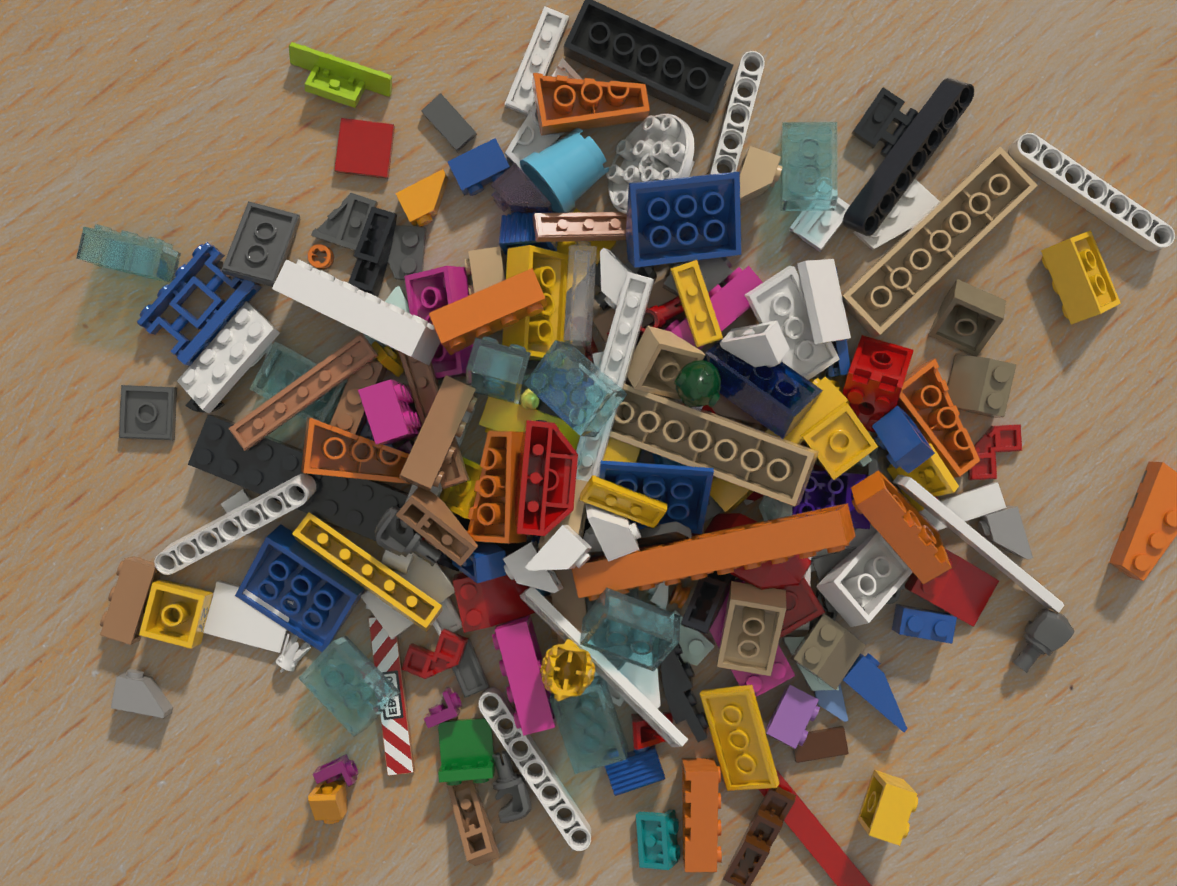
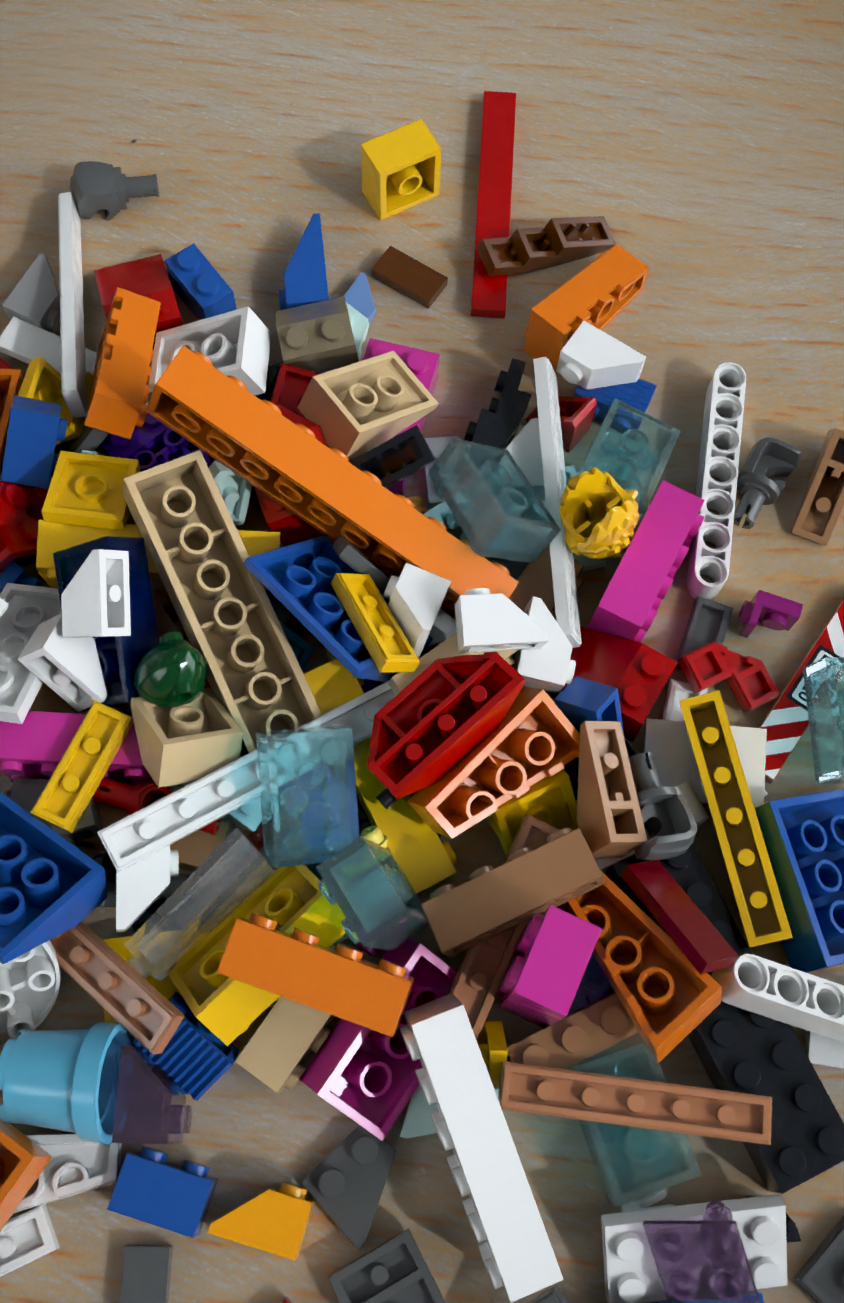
camera: 145 degrees left, 20 degrees down
orange bush [308,244,334,269] -> none
black slope [348,207,397,297] -> none
green bracket [438,718,495,786] -> none
teal bracket [636,809,681,870] -> none
yellow tile [700,685,779,791] -> none
medium lavender brick [765,685,820,749] -> none
none -> white slope [61,549,131,637]
none -> white slope [556,321,646,390]
none -> dark red tile [621,860,739,974]
none -> clear purple hinge [643,1201,760,1303]

